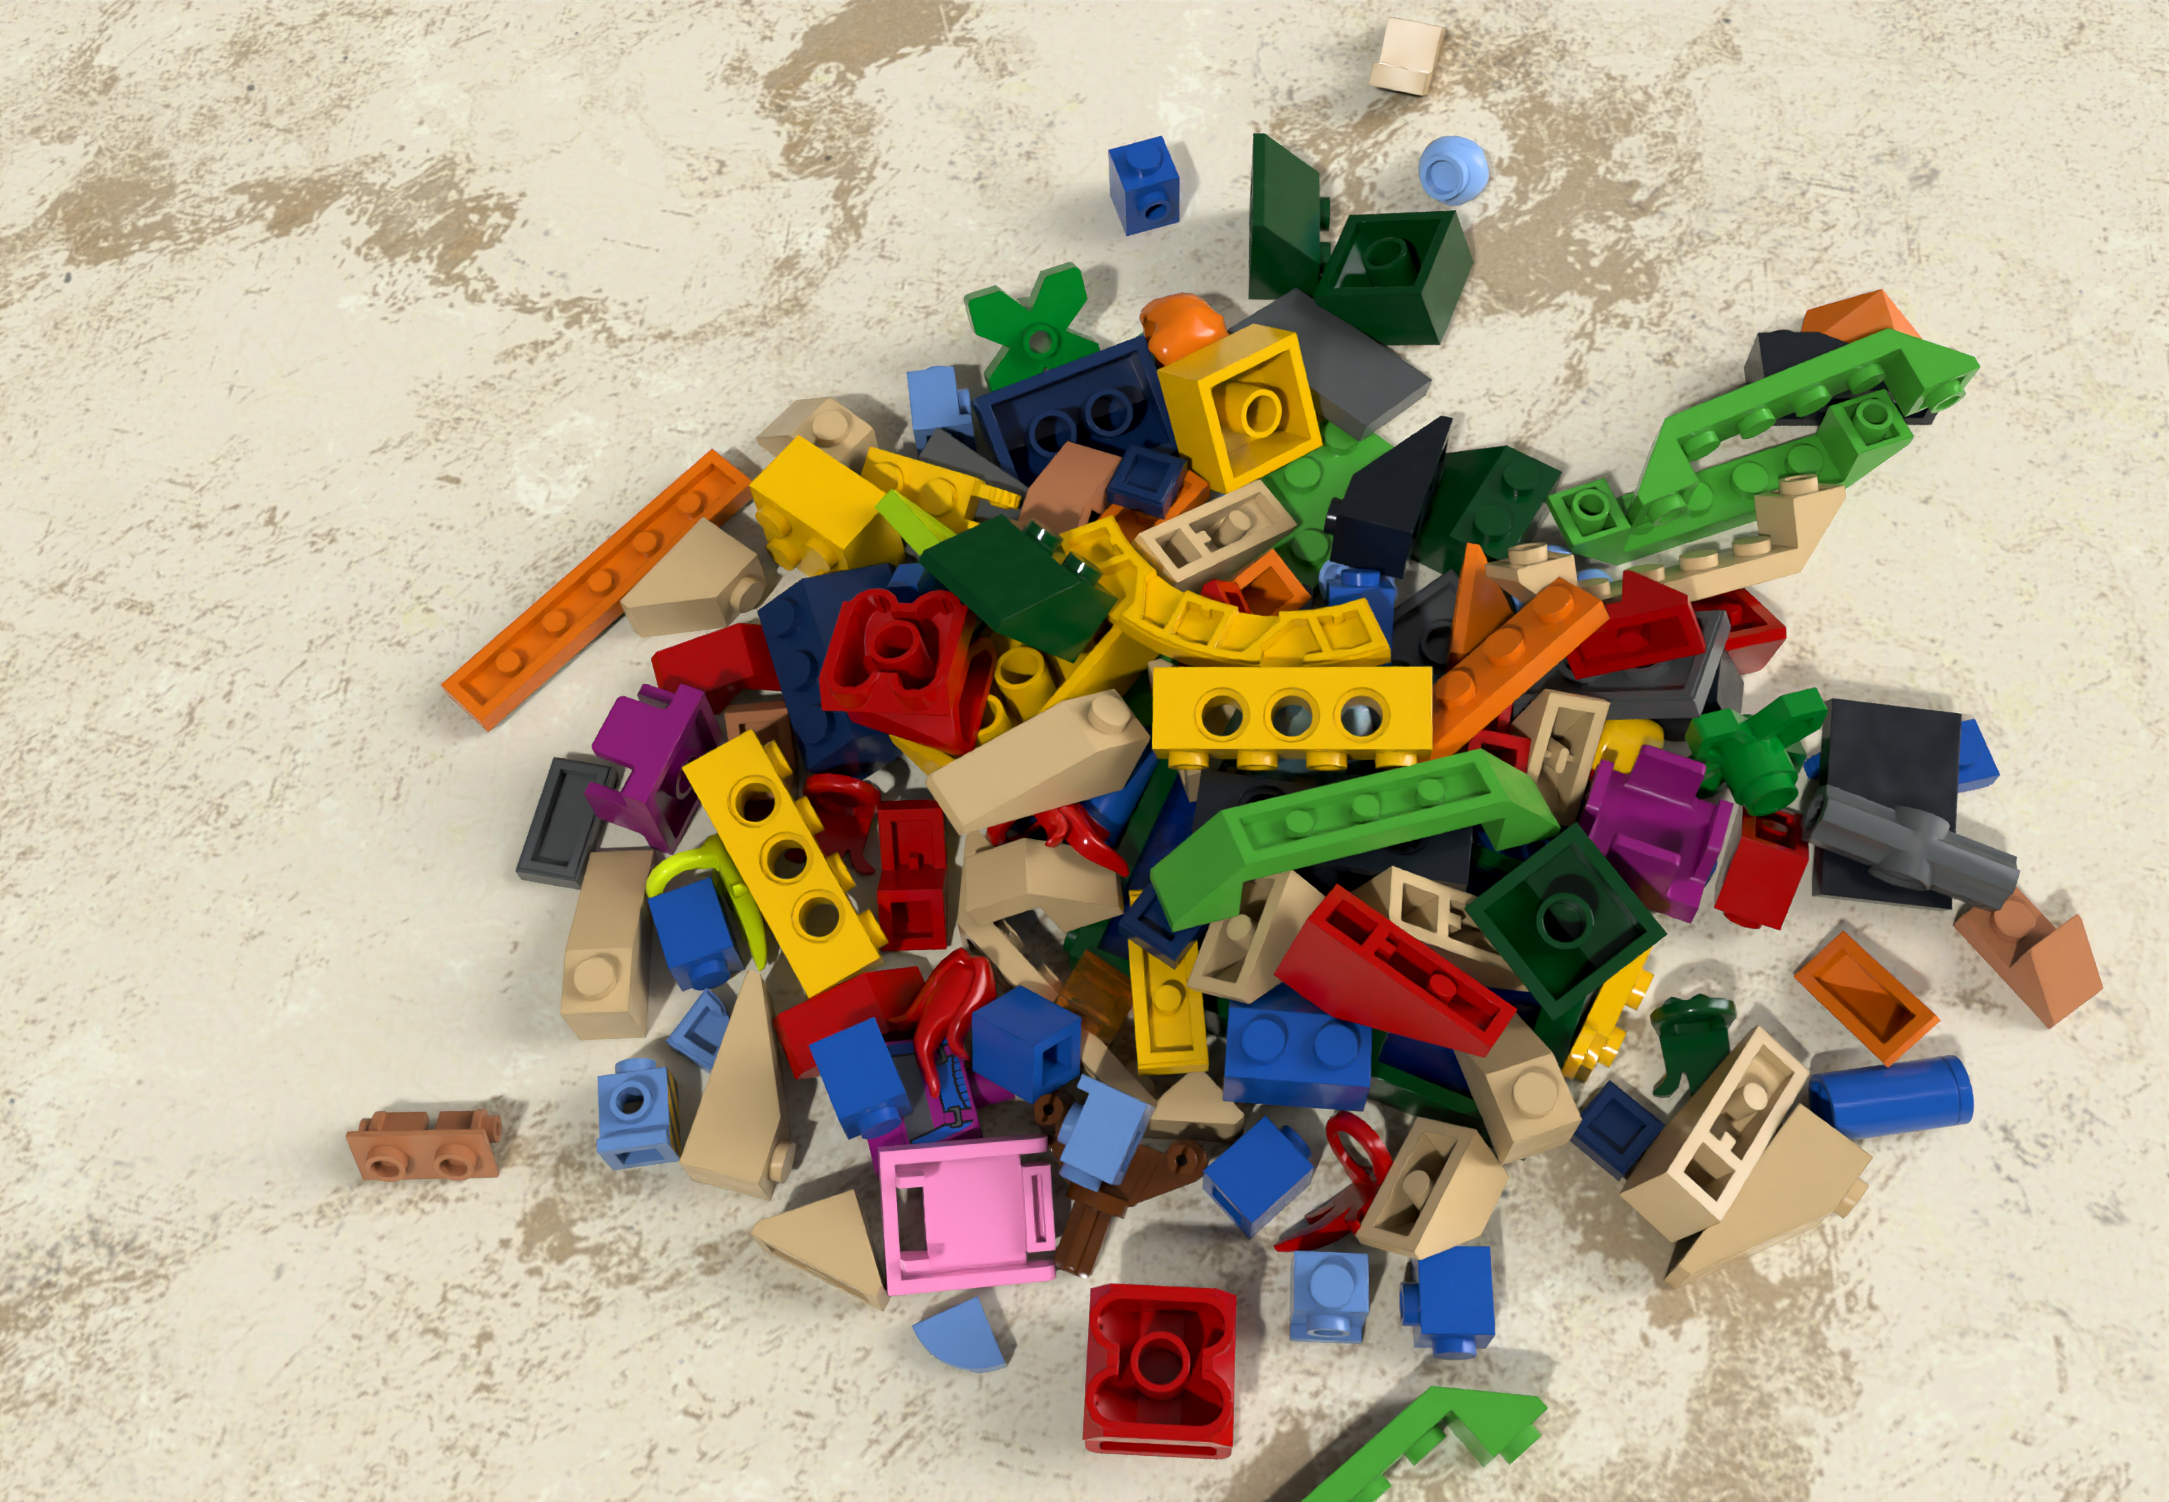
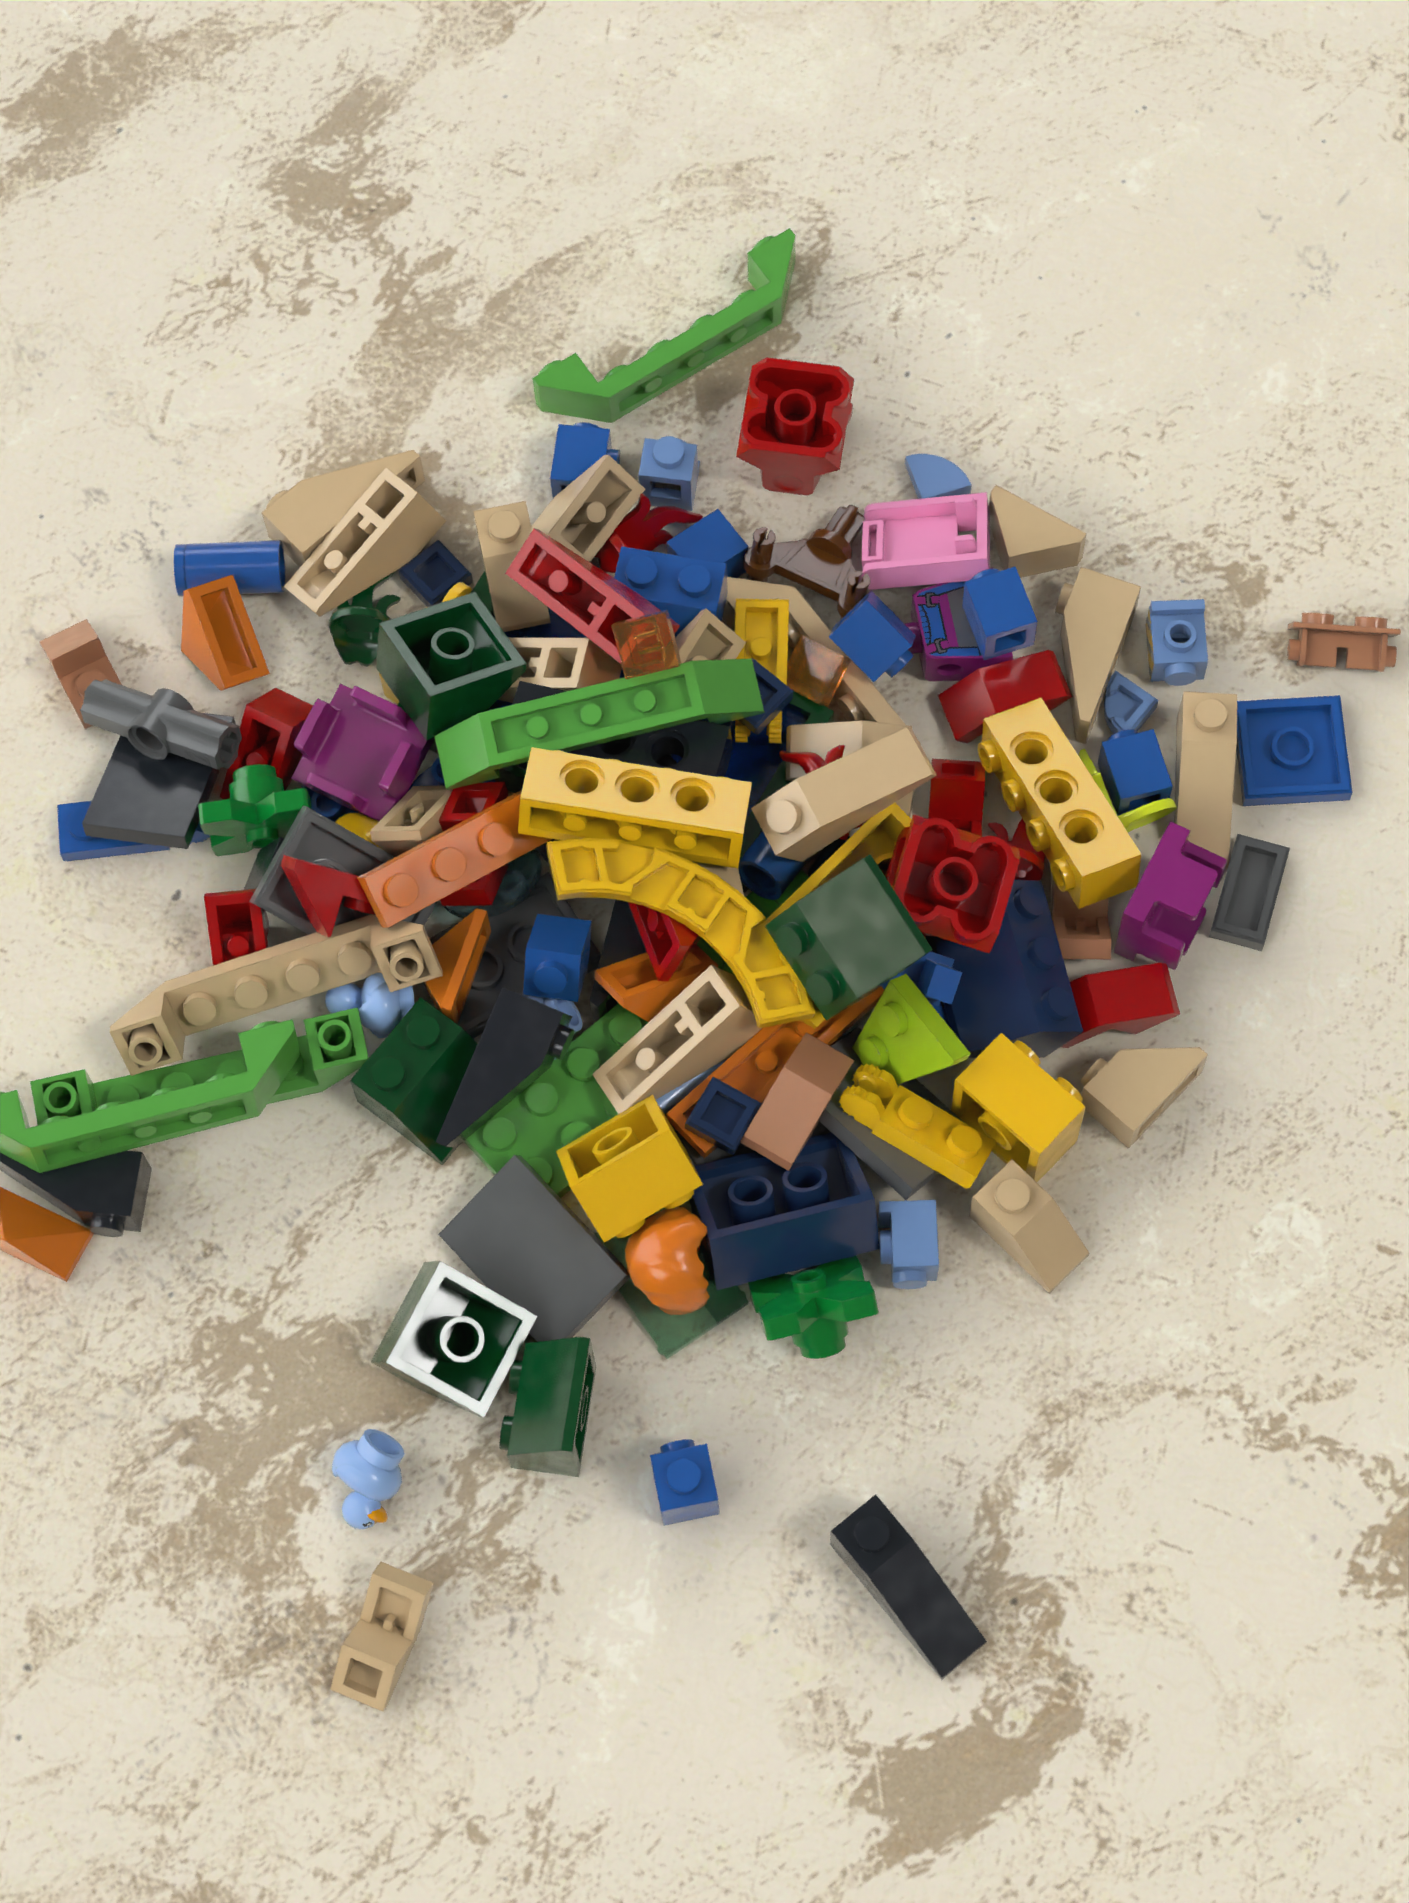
camera: 175 degrees left, 5 degrees up
orange plate [441,449,753,732] -> none
red piece [887,947,997,1099] -> none
medium blue brick [1057,1074,1156,1192] -> none
none -> clear orange tile [611,610,682,680]
none -> black slope [830,1494,987,1680]
none -> blue tile [1236,695,1353,806]

